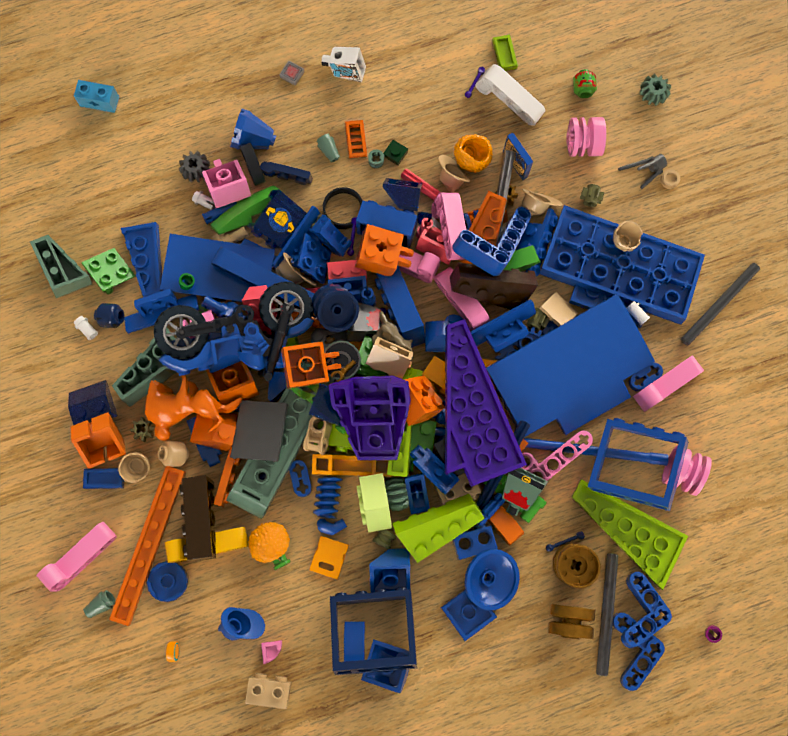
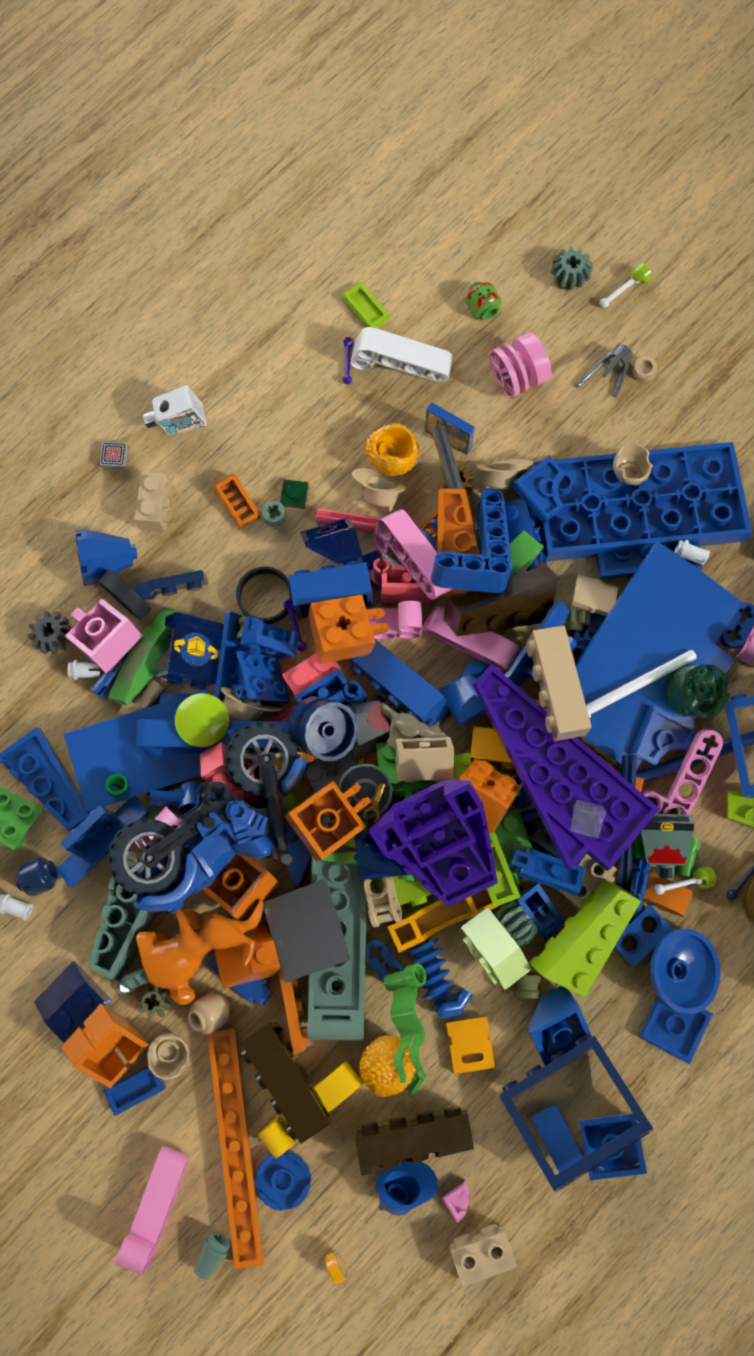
camera: 20 degrees left, 0 degrees up
sand green cone [316,134,340,163] -> none
olive gear [580,184,604,207] -> none
none -> sand green gear [115,968,150,995]
none -> tan brick [134,472,174,532]
none -> lime dish [175,693,229,747]
none -> dark brown wedge [355,1107,474,1176]
none -> bright green flag [384,963,426,1083]
none -> blue tile [511,455,566,524]
none -> tan brick [526,625,592,741]
none -> clear slope [570,800,606,838]
none -> white bar [586,650,697,718]
none -> hinge [599,262,652,308]
none -> blue tile [630,705,698,765]
none -> hinge [654,866,716,895]
none -> clear green brick [664,664,730,718]

